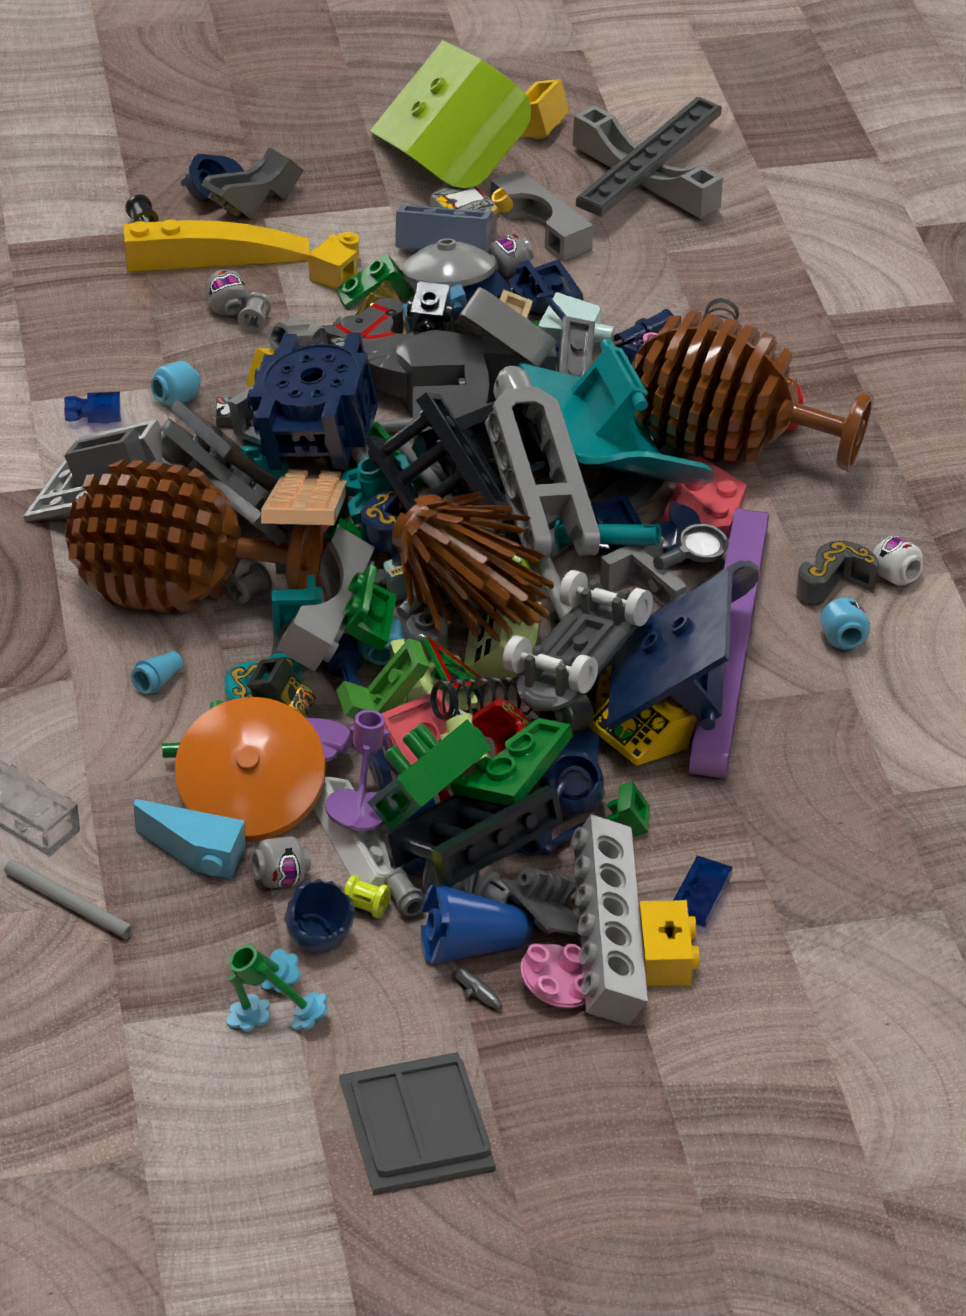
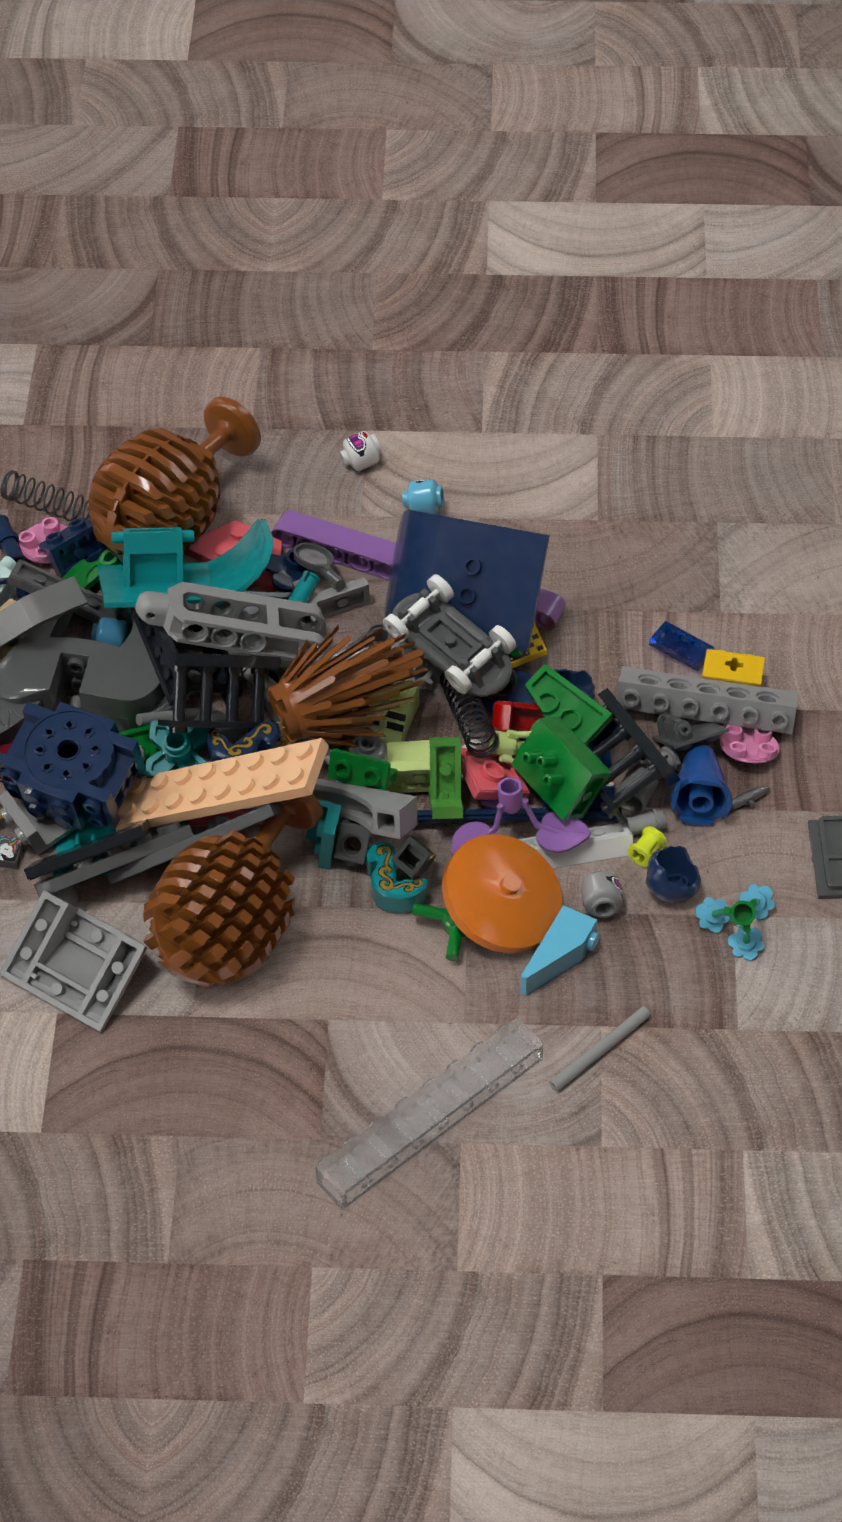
camera: 75 degrees left, 10 degrees up
dark grey brick [64,428,148,487] -> none
medium azure cone [131,651,183,694] -> none
piece [423,636,487,693] -> none
green tile [606,781,650,836] -> none
dark grey animal [796,540,879,605] -> none

